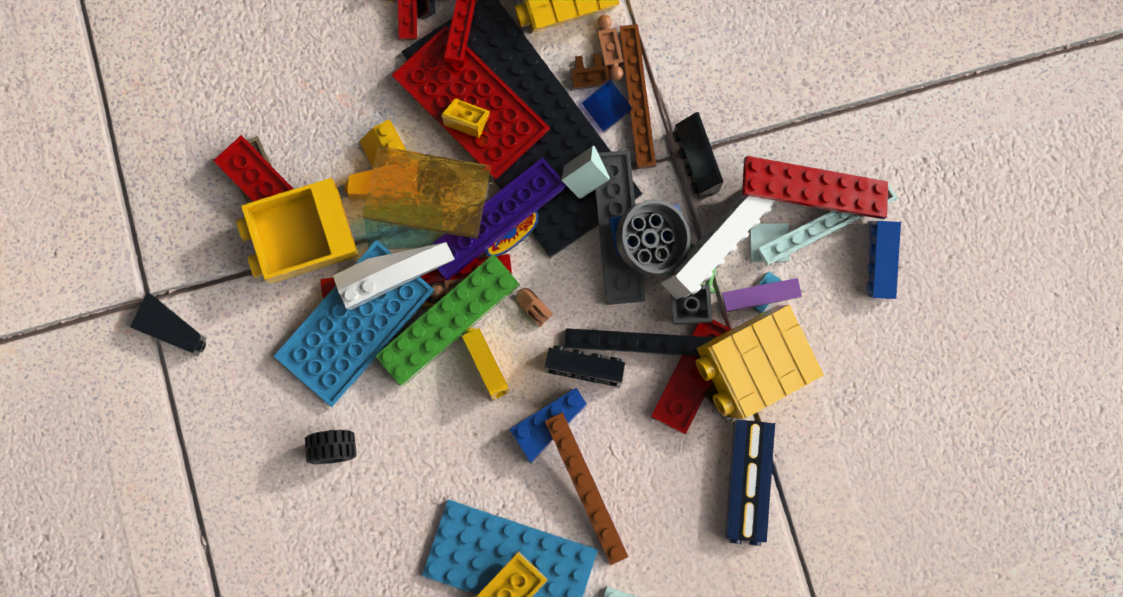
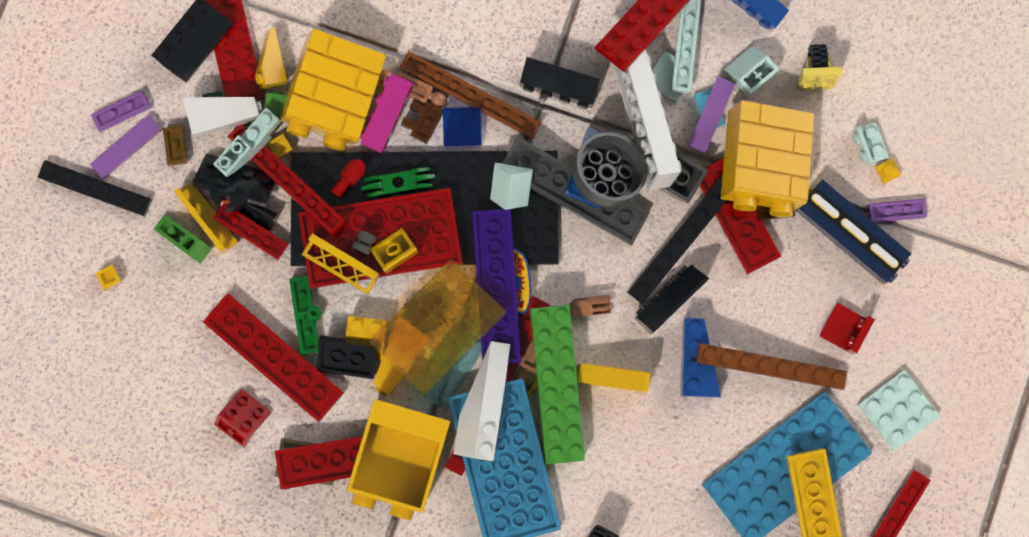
camera: 55 degrees left, 5 degrees up
none -> red plate [203,293,344,422]
none -> red bracket [214,389,271,448]
none -> green hinge [289,276,322,355]
none -> yellow fence [302,233,380,295]
none -> black plate [317,335,378,379]
none -> red arm [330,159,366,198]
none -> dark grey wheel [351,230,377,255]
none -> dark pink brick [360,73,415,153]
none -> green piece [361,167,435,199]
none -> light aqua slope [723,46,780,98]
none -> light yellow plate [797,44,842,90]
none -> red bracket [819,303,875,355]
none -> light aqua bracket [852,122,889,166]
none -> medium lavender tile [867,198,927,223]
none -> yellow plate [875,158,901,184]

